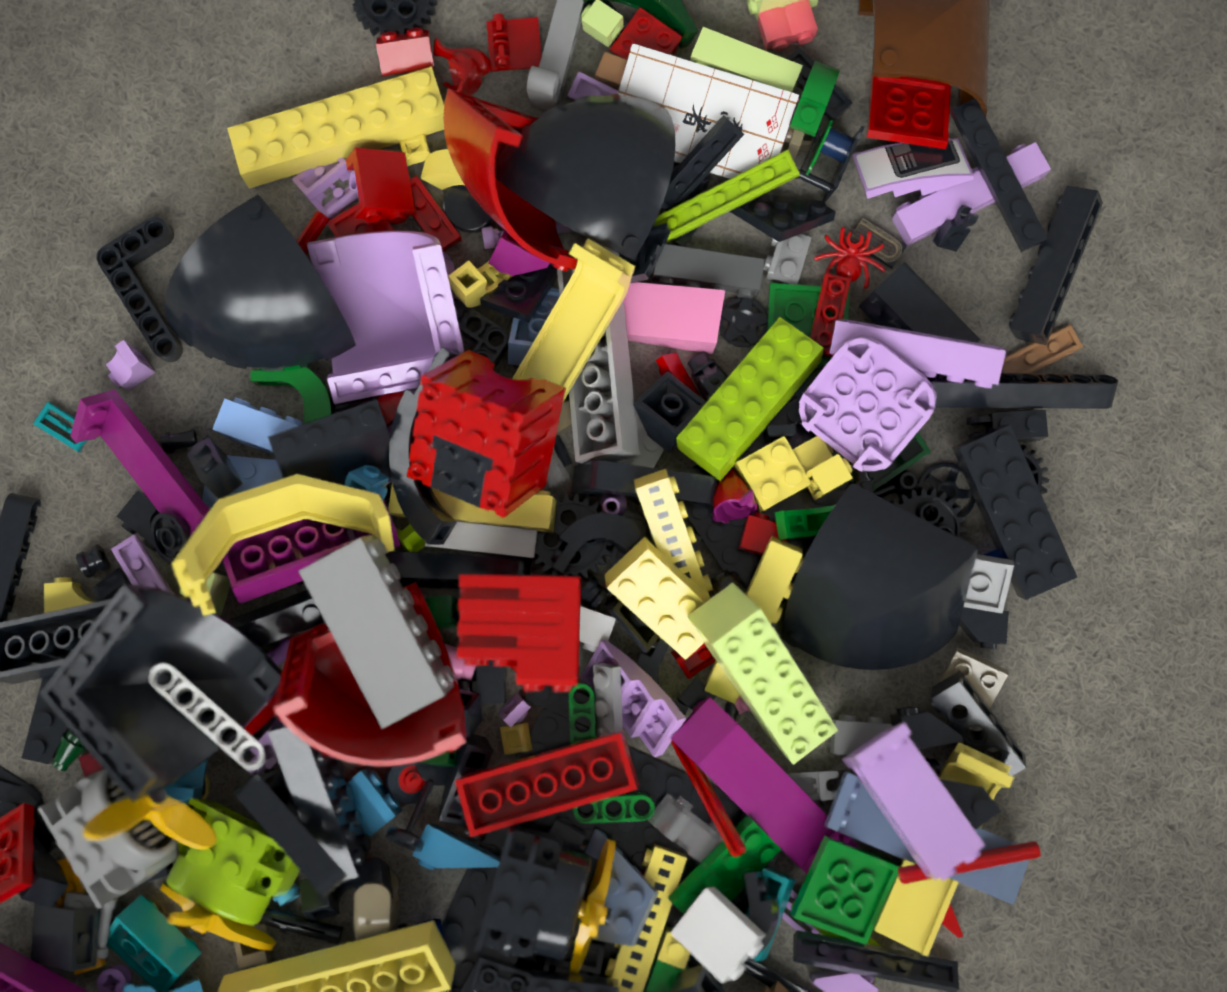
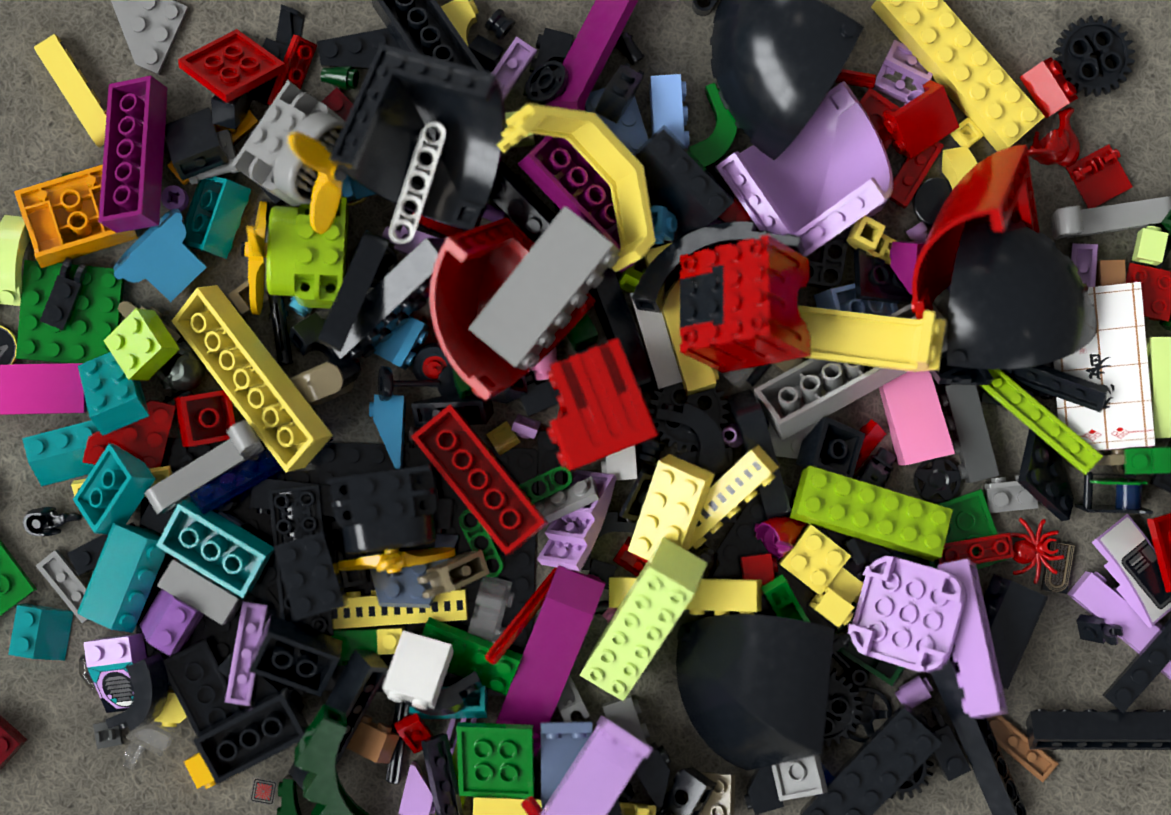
camera: 75 degrees right, 5 degrees up
none -> red tile [267,35,317,105]
none -> red plate [394,713,434,754]
none -> dark tan hinge [417,550,490,599]
none -> lavender brick [895,675,933,709]

